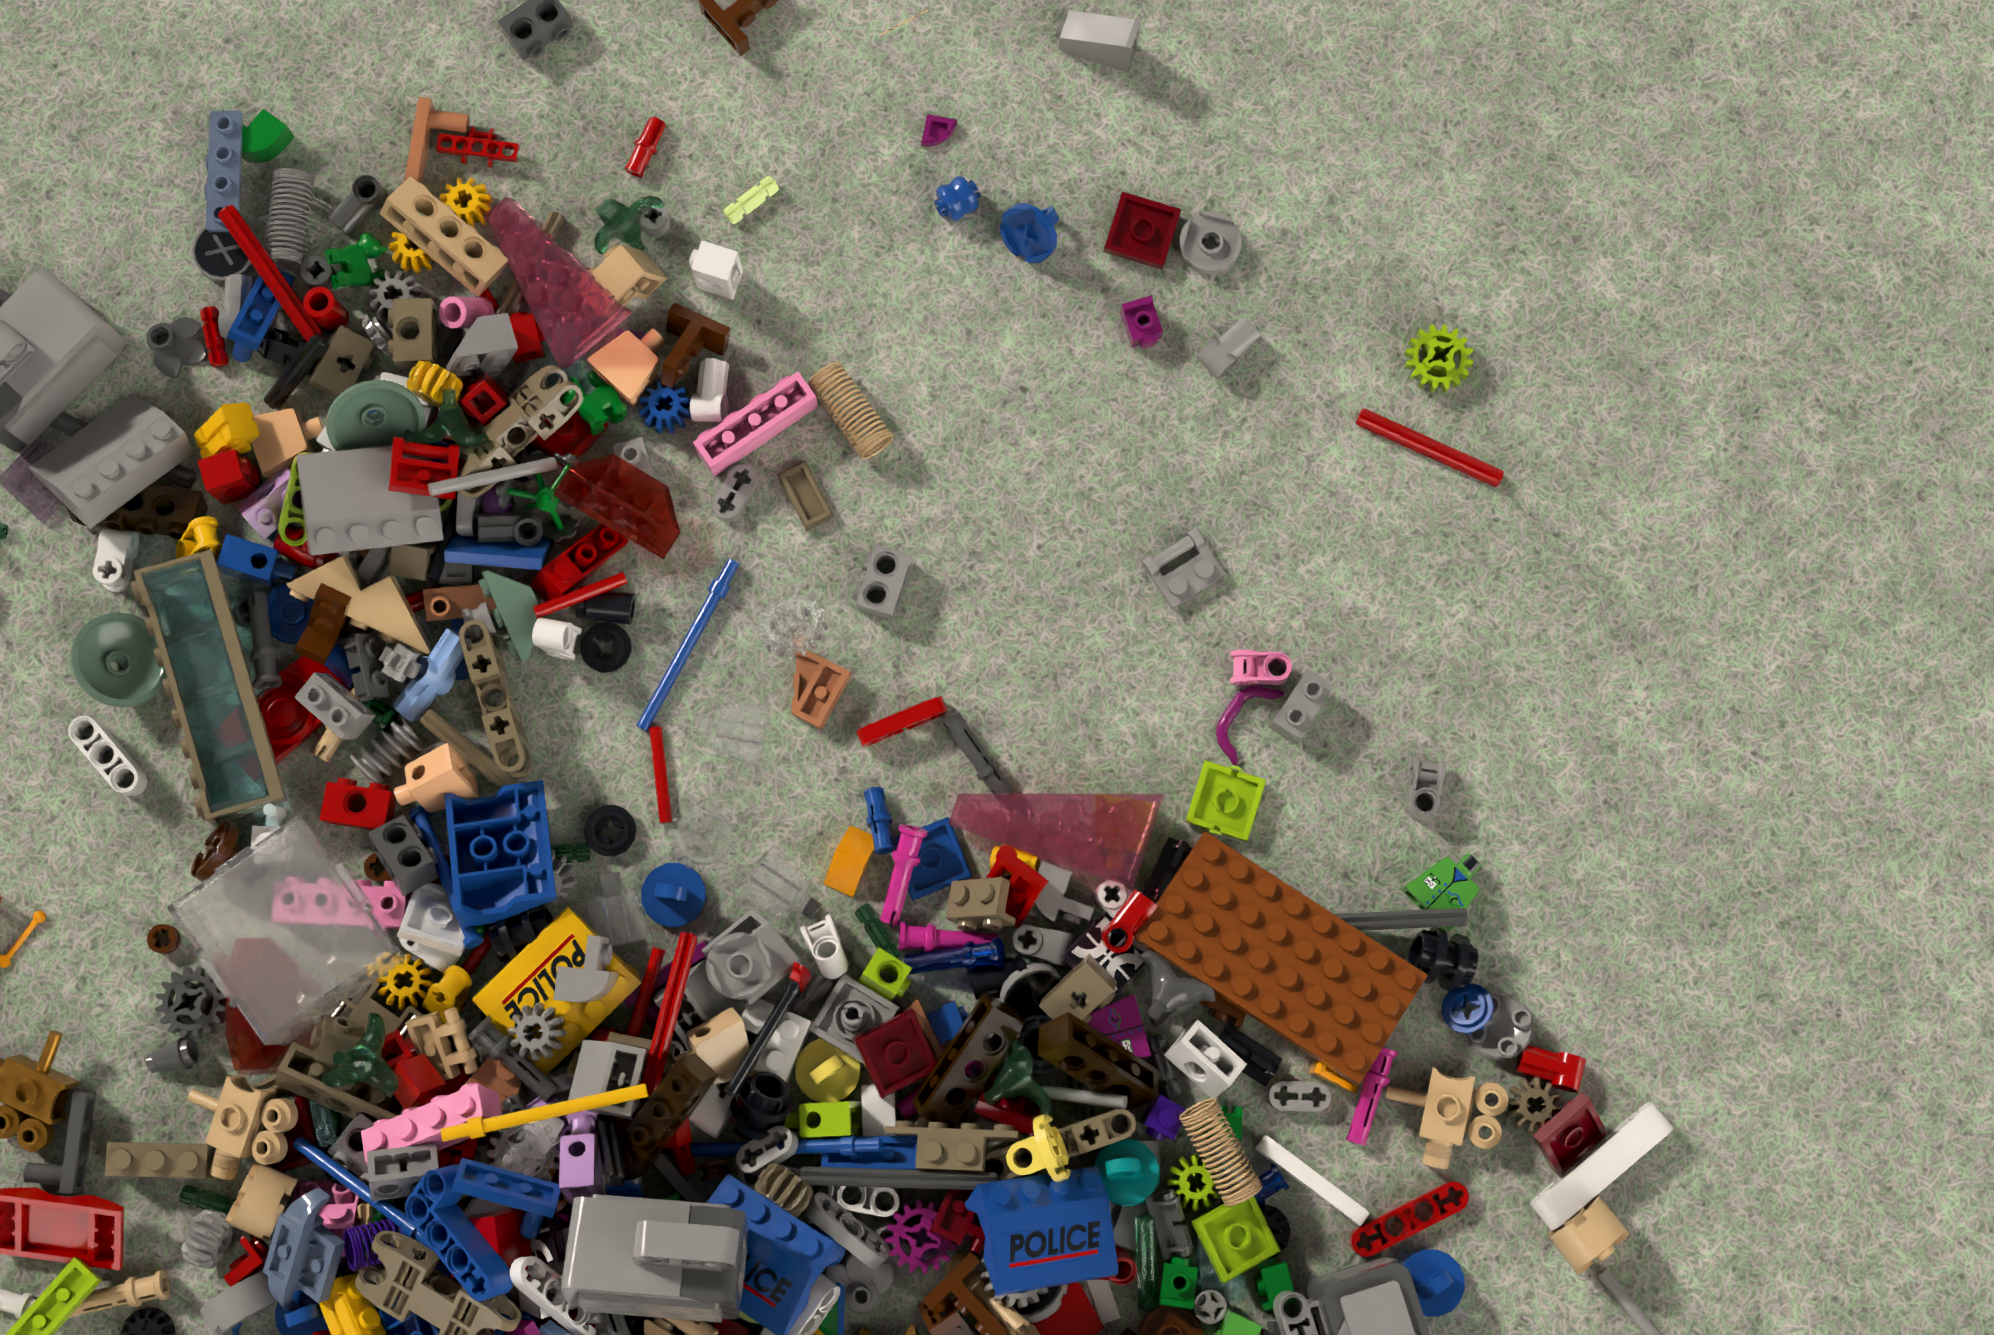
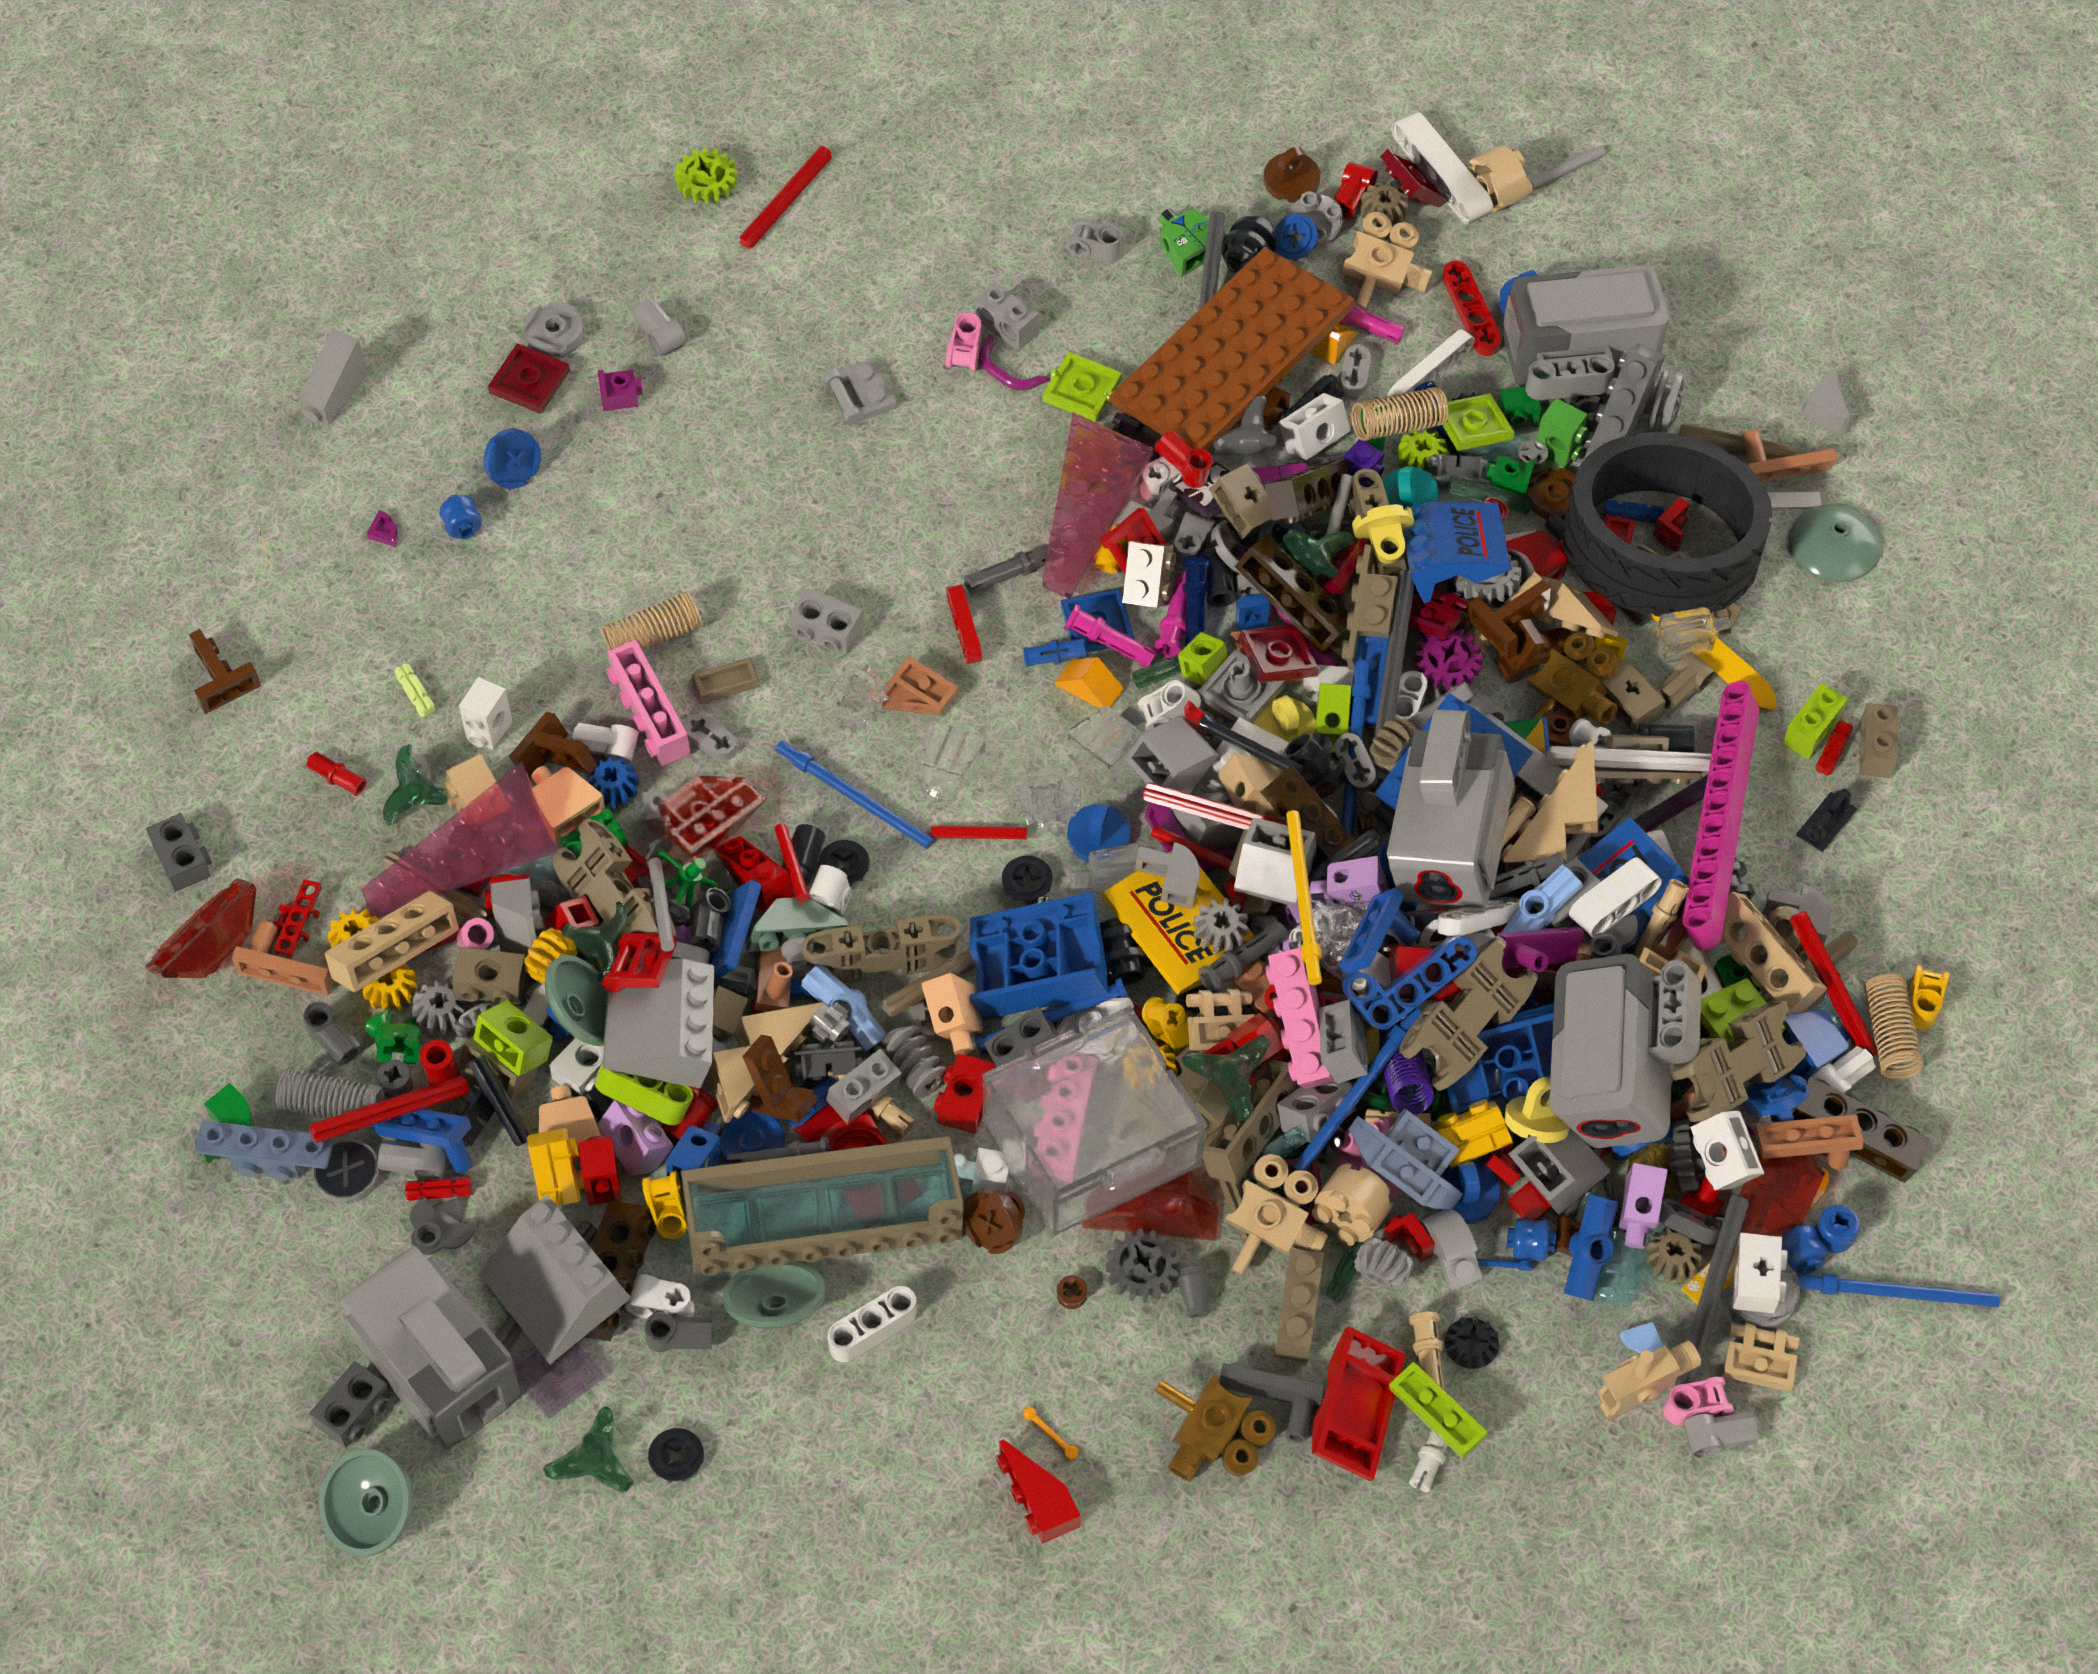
camera: 80 degrees left, 20 degrees down
light grey tile [705,932,773,1000] -> none
none -> clear red wedge [145,878,257,978]
none -> lime brick [473,1000,553,1076]
none -> dark grey piece [645,1312,713,1352]
none -> reddish brown tile [1263,146,1321,203]

